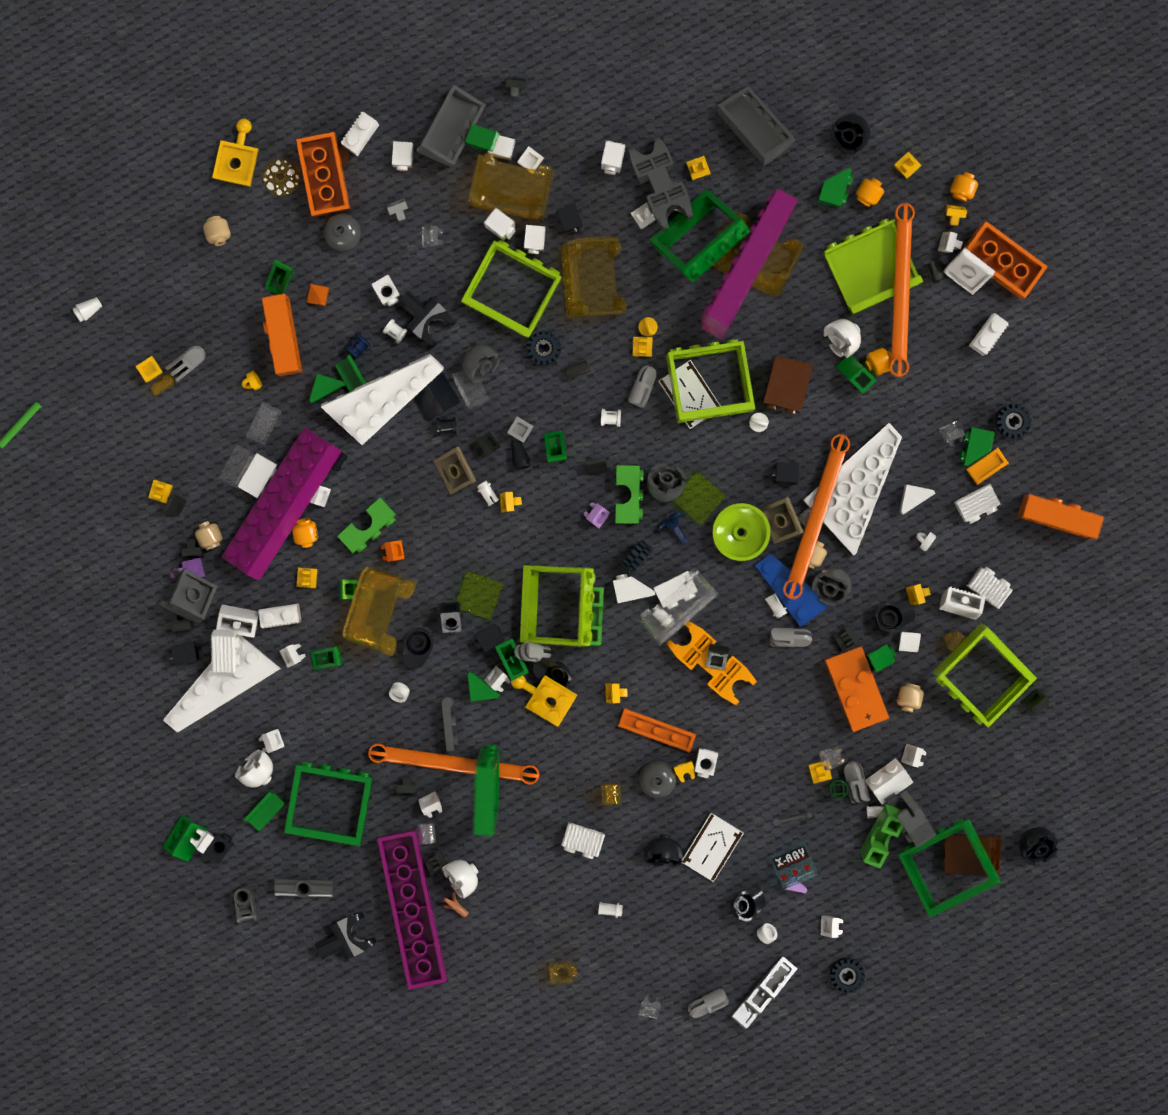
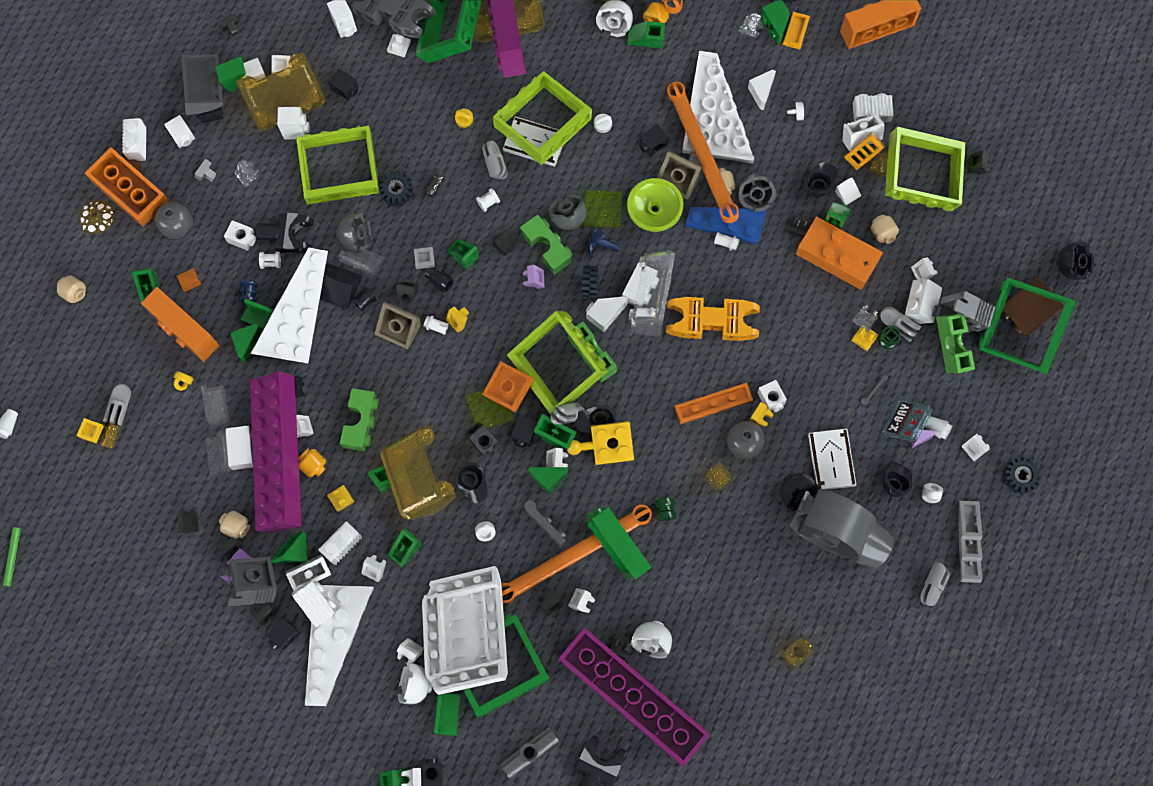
camera: 35 degrees left, 15 degrees down
yellow tile [148,480,173,503] -> none
yellow plate [212,119,259,187] -> none
orange tile [381,540,405,562] -> none
clear beam [417,823,436,844] -> none
nougat bar [444,892,469,918] -> none
white brick [524,225,546,255] -> none
clear yellow windscreen [561,237,627,319] -> none
white brick [561,822,605,859] -> none
white pin [599,902,623,918] -> none
yellow tile [605,683,627,703] -> none
yellow tile [633,337,653,357] -> none
clear tile [639,995,661,1019] -> none
pearl dark grey slope [706,644,729,670] -> none
reddish brown slope [763,356,813,415] -> none
light grey arm [770,628,812,647] -> none
white pin [867,804,885,819] -> none
yellow tile [905,584,931,606] -> none
white brick [954,484,1001,524] -> none
none -> green slope [270,531,307,565]
none -> white slope [422,566,508,695]
none -> orange tile [482,361,534,412]
none -> dark green wheel [655,498,677,521]
none -> dark grey animal [790,488,894,569]
none -> light orange slope [844,132,885,170]
none -> white cone [922,415,952,439]

